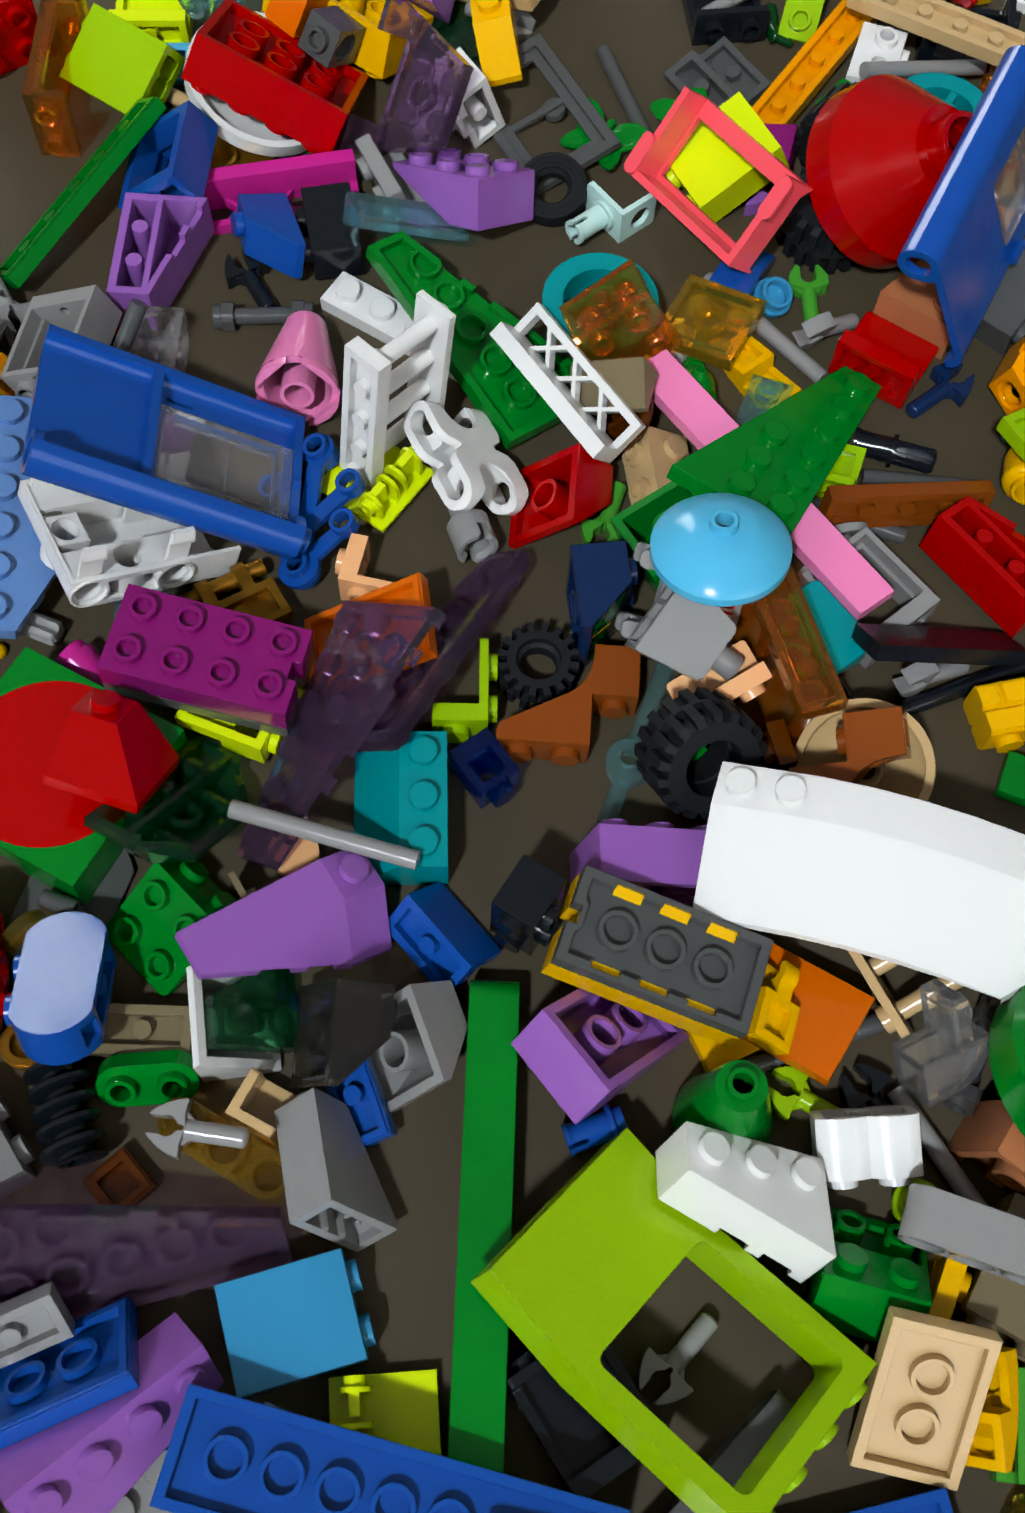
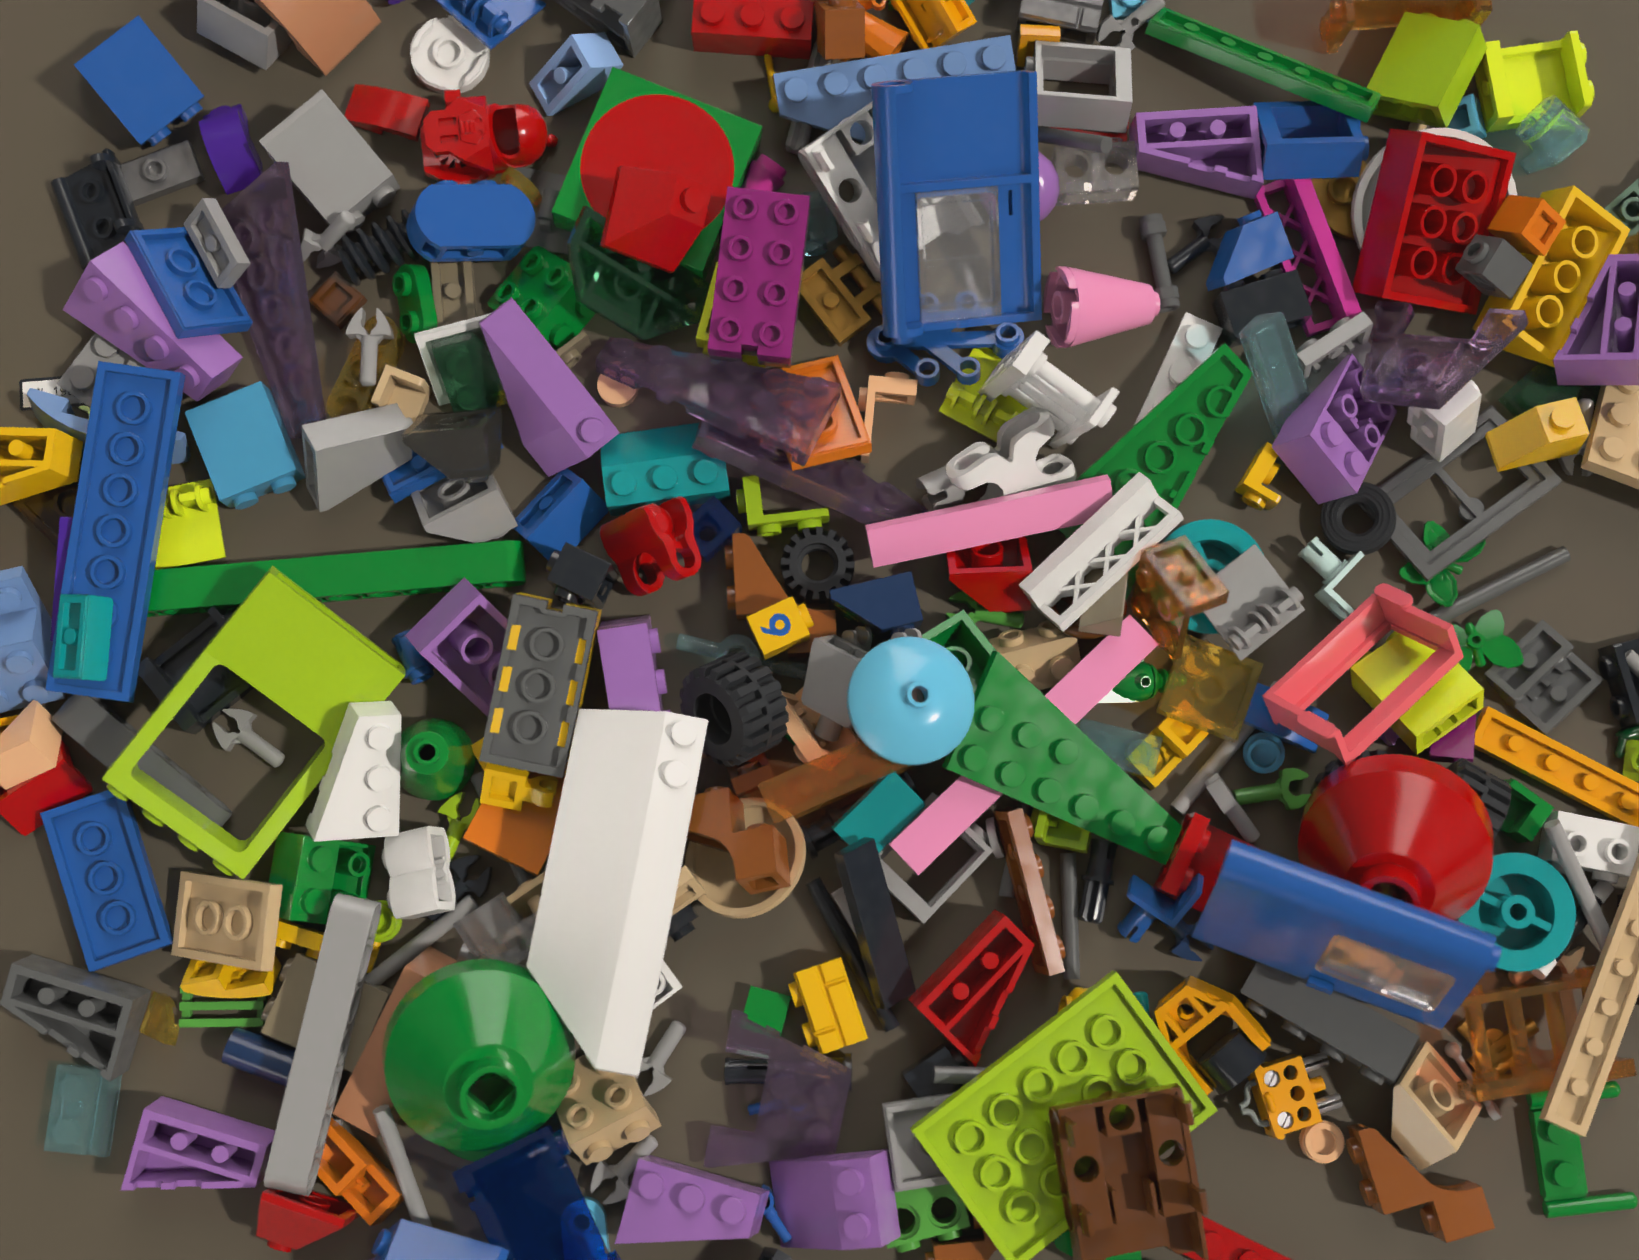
camera: 85 degrees right, 15 degrees up
light grey bar [227,799,421,870] -> none
none -> light grey bar [301,211,355,268]
none -> red piece [600,496,702,596]
none -> yellow brick [746,596,814,660]
none -> bright pink tile [865,474,1113,568]
none -> blue bracket [1117,873,1204,943]
none -> light grey hinge [1190,544,1305,661]
none -> yellow bracket [1234,442,1282,511]

